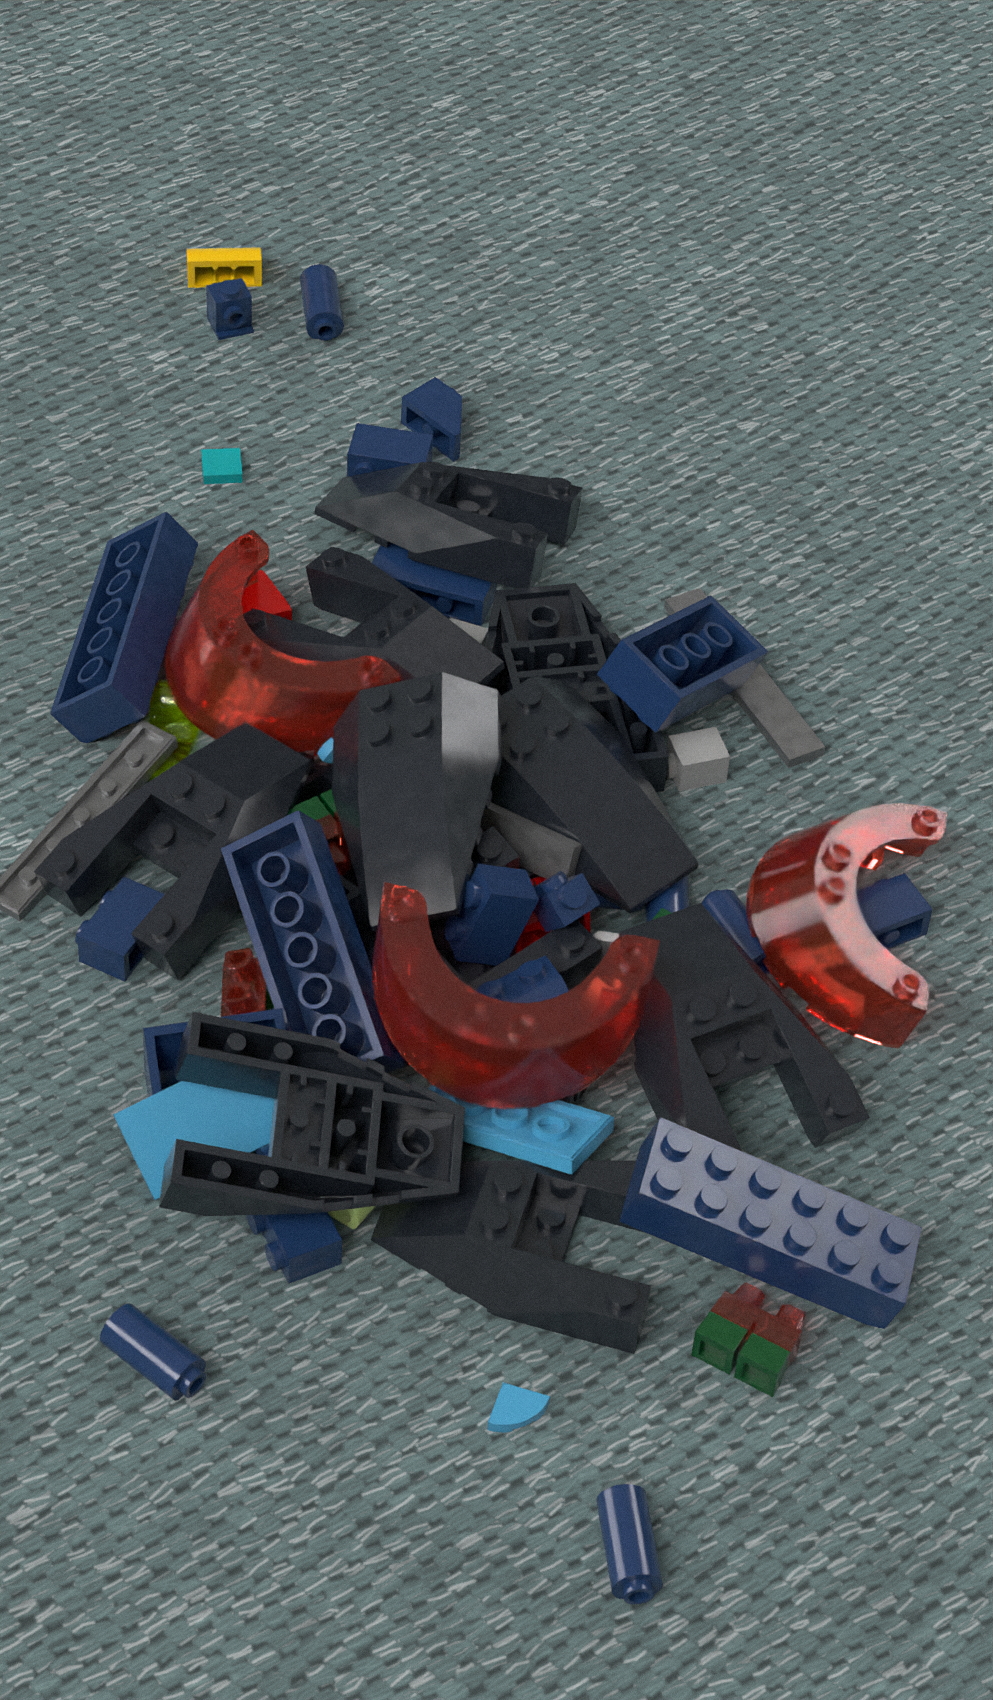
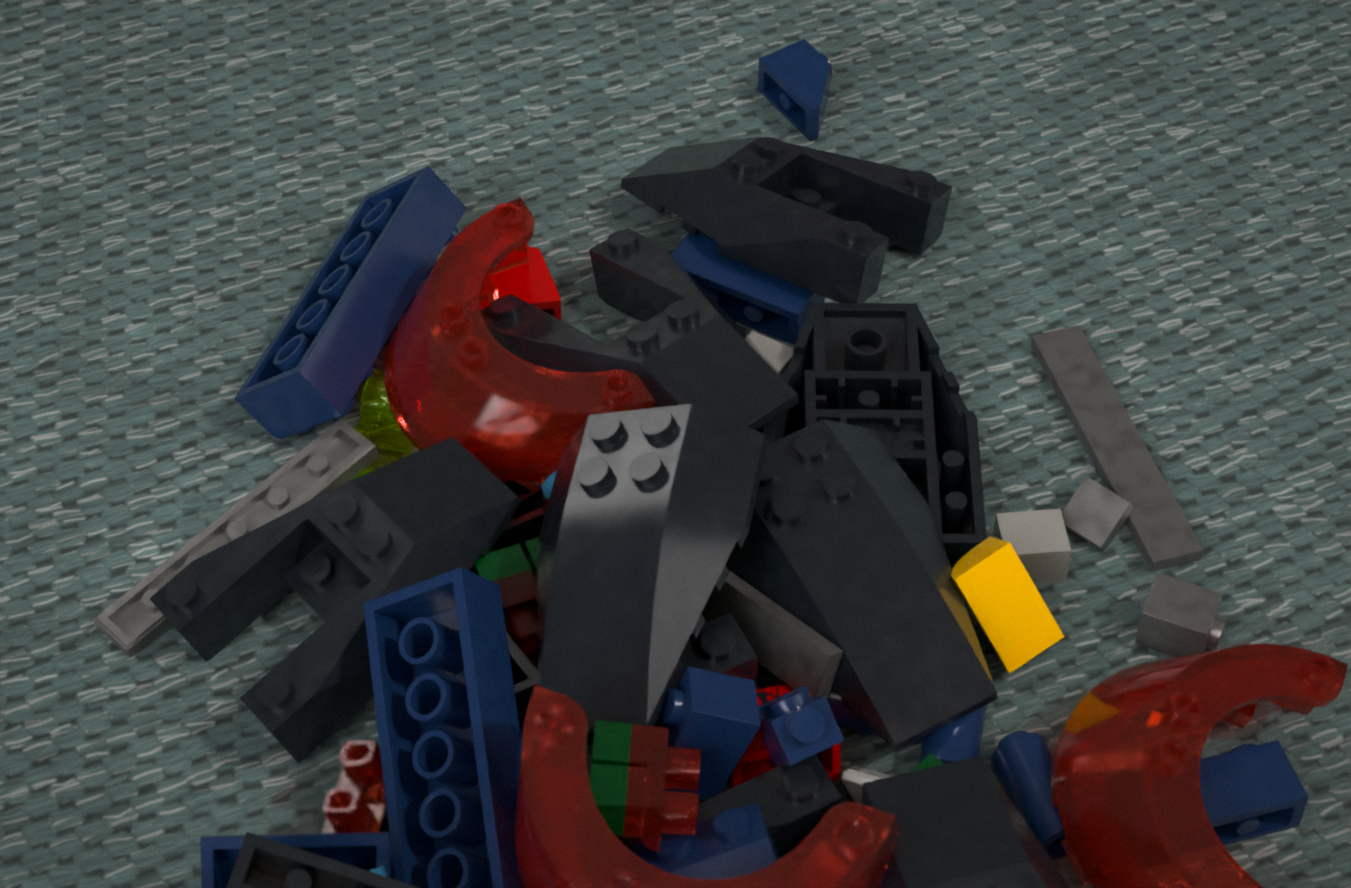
camera: 15 degrees right, 0 degrees up
dark blue brick [75,877,164,982] -> none
teal tile [201,448,242,484] -> none
dark blue brick [347,423,433,477] -> none
dark blue brick [597,595,768,733] -> none
none -> clear red hips [584,720,701,852]
none -> yellow brick [951,536,1064,674]
none -> flat silver tile [1062,476,1134,551]
none -> flat silver brick [1135,572,1227,665]

